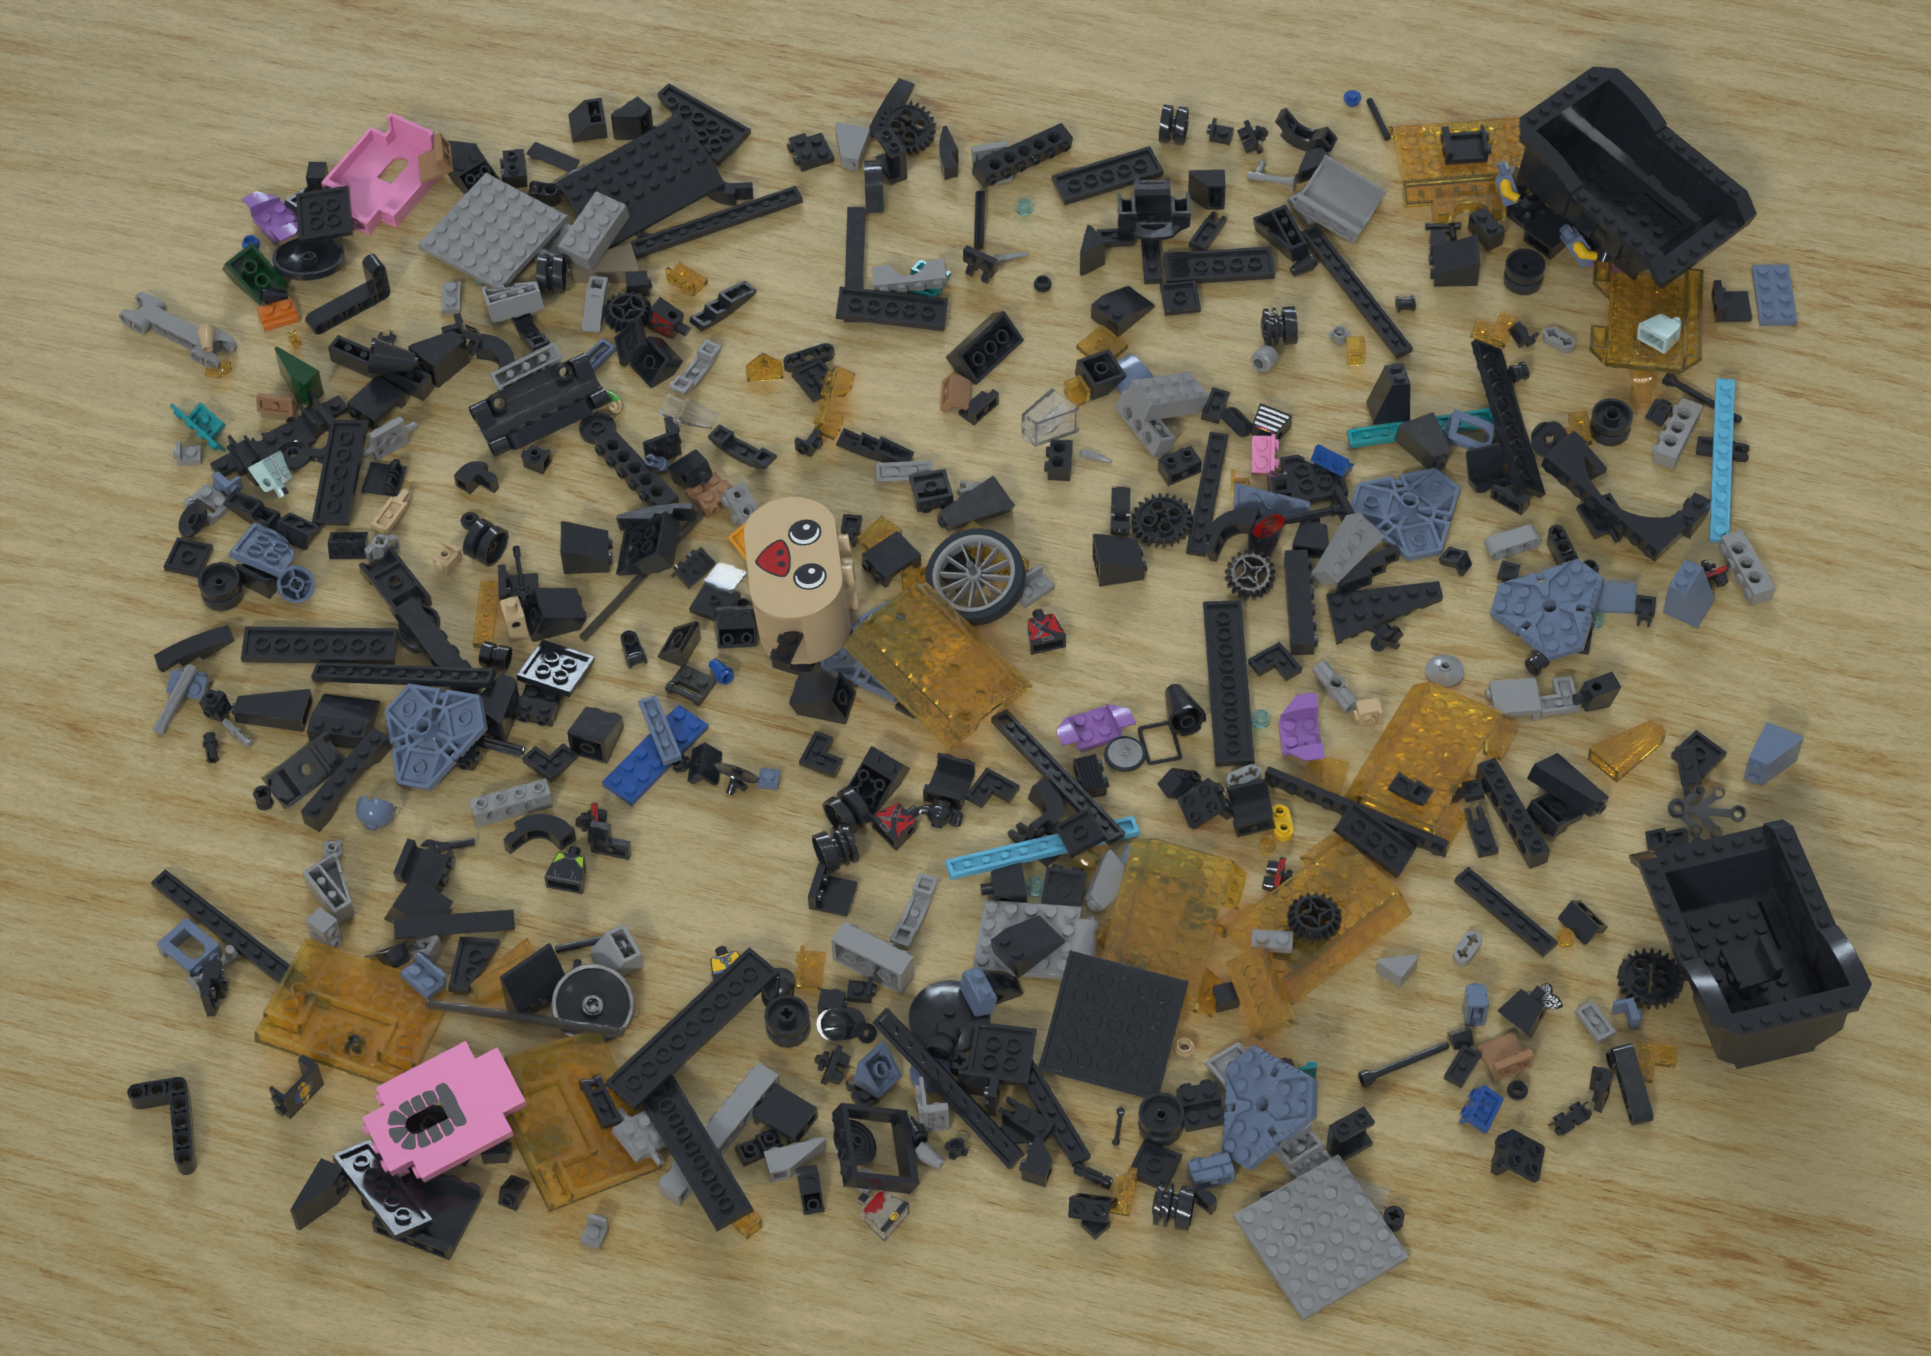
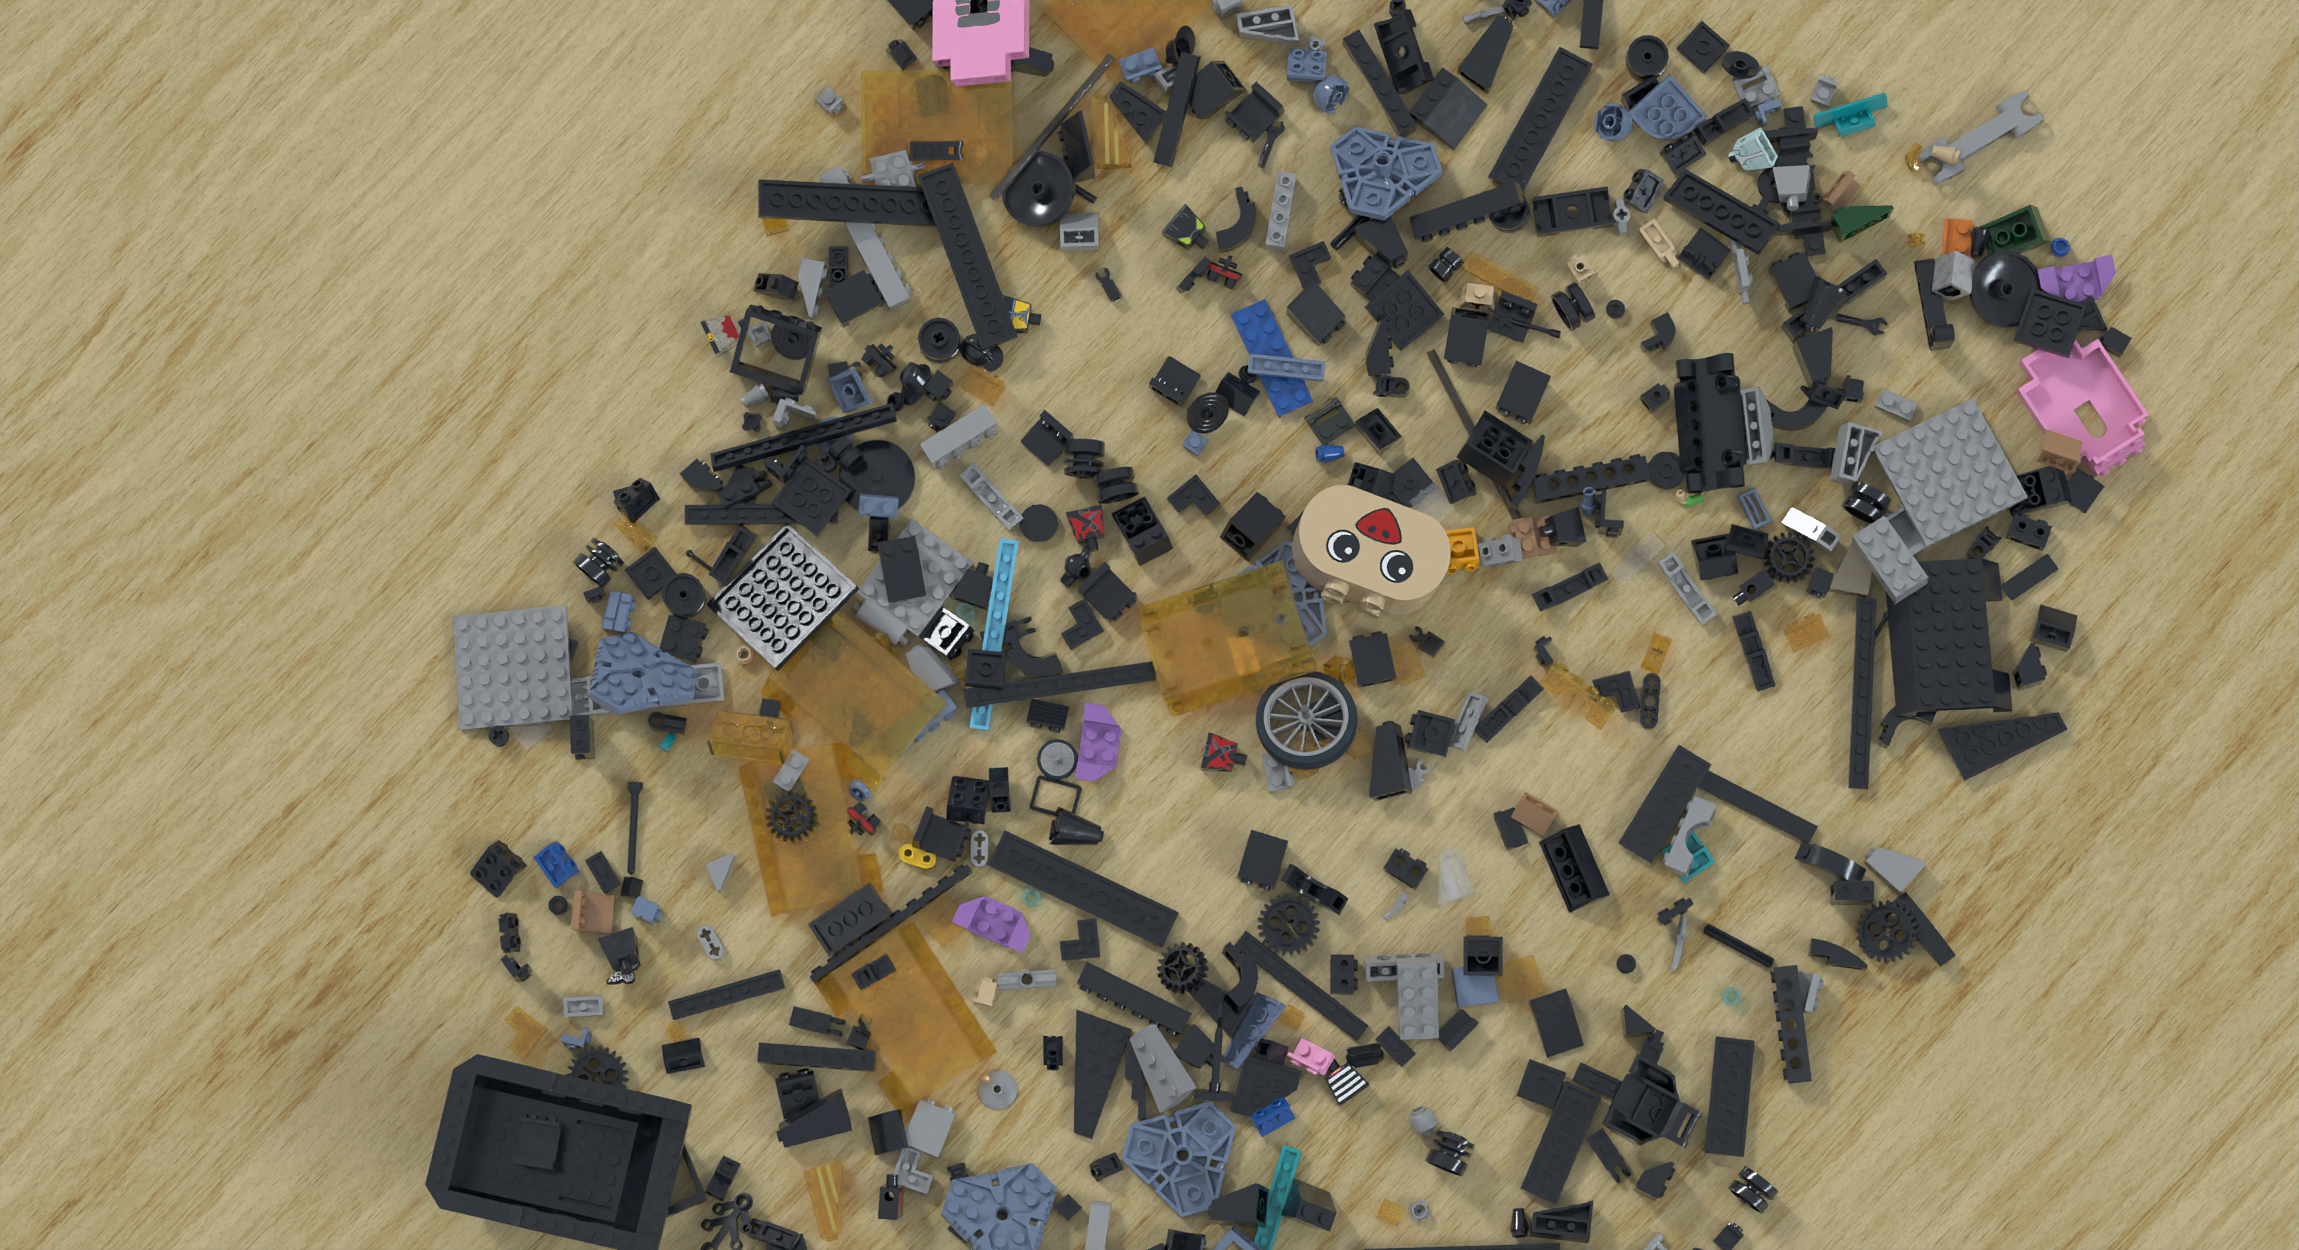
camera: 120 degrees right, 25 degrees up
black plate [311,662,496,688] -> none
black bar [555,935,603,954] -> none
black plate [787,132,835,172] -> none
black axle [1073,1162,1113,1189] -> none
black beam [1606,1043,1654,1125] -> none
none -> black slope [708,525,758,584]
none -> sand blue hat [849,781,871,801]
none -> black slope [868,1109,908,1156]
none -> black tile [1020,504,1058,542]
none -> black bar [1095,268,1122,302]
none -> black bracket [1149,356,1201,407]
none -> sand blue bracket [1287,48,1327,83]
none -> black slope [1365,314,1394,376]
none -> black panel [1437,1009,1479,1052]
none -> light grey torso [1773,165,1810,211]
none -> flat silver piece [1932,250,1975,301]

